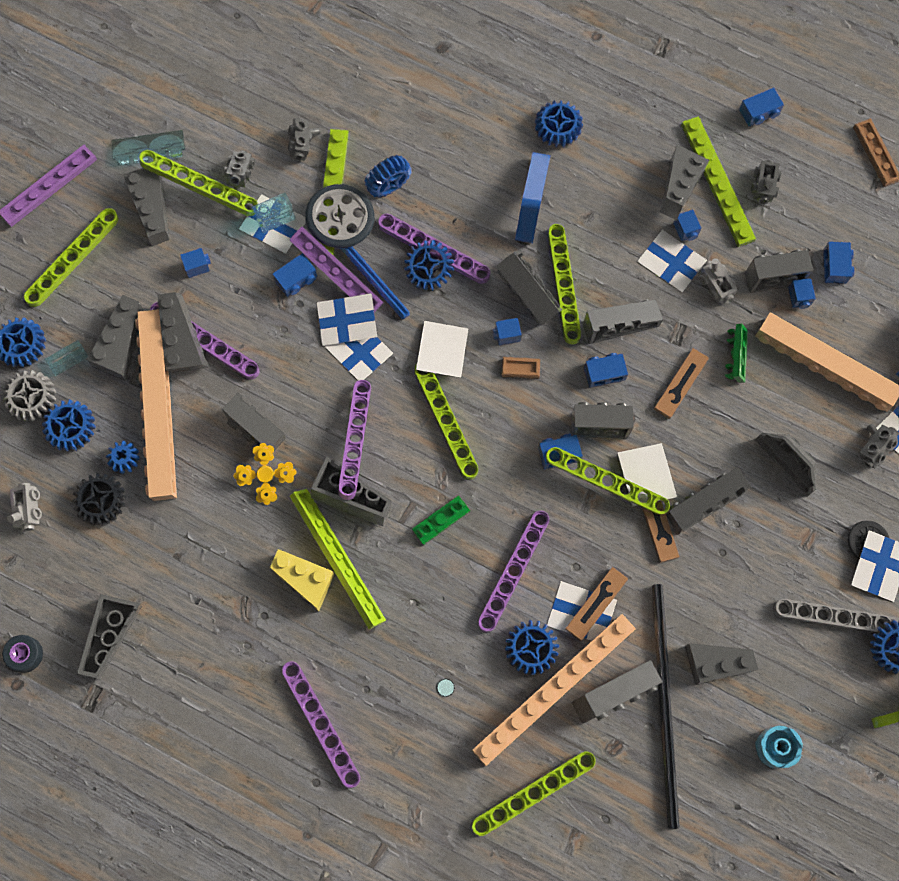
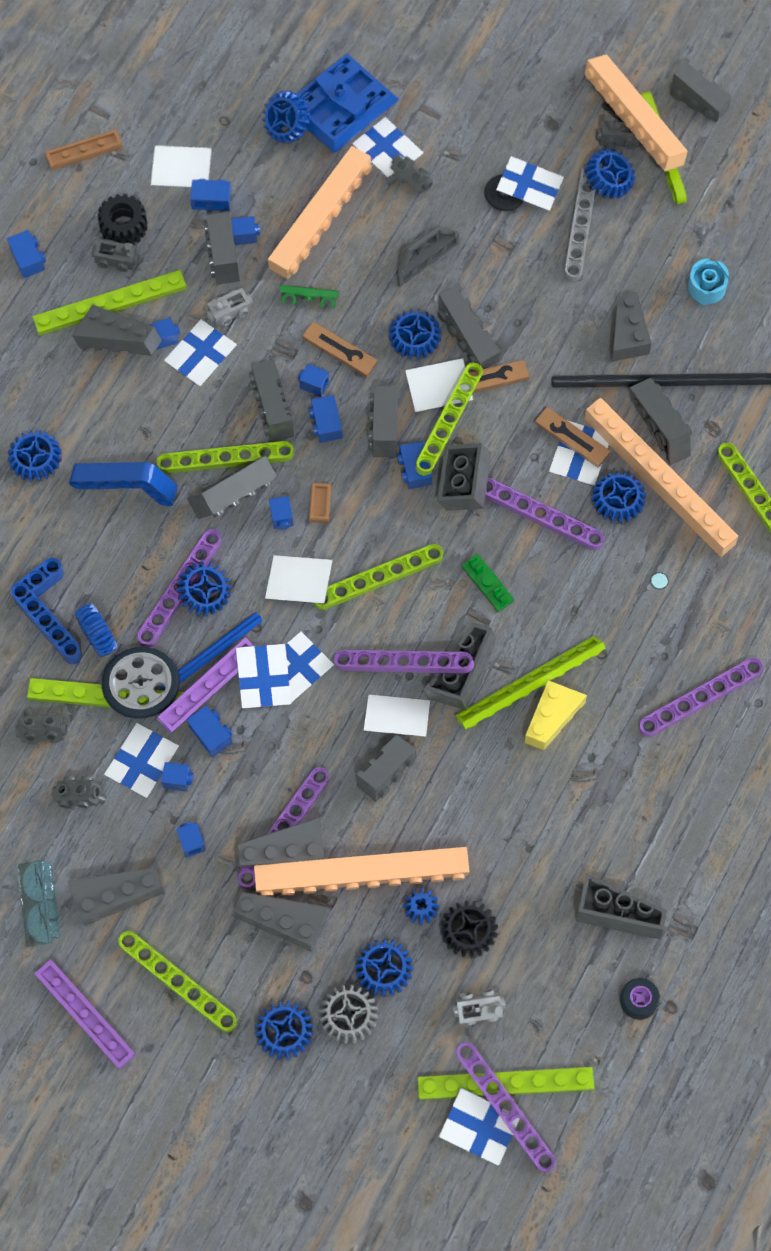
camera: 85 degrees left, 5 degrees down
clear light blue tile [45,340,89,376] -> none
lime beam [139,150,258,216] -> none
yellow plant [233,443,297,505] -> none
clear light blue window [252,192,296,233] -> none
none -> blue beam [11,557,82,664]
none -> black tyre [97,194,148,245]
none -> white sticker [151,146,211,187]
none -> blue brick [161,762,194,791]
none -> blue brick [298,364,329,397]
none -> white sticker [364,695,430,736]
none -> blue gear [389,309,441,360]
none -> dark grey brick [437,443,491,511]

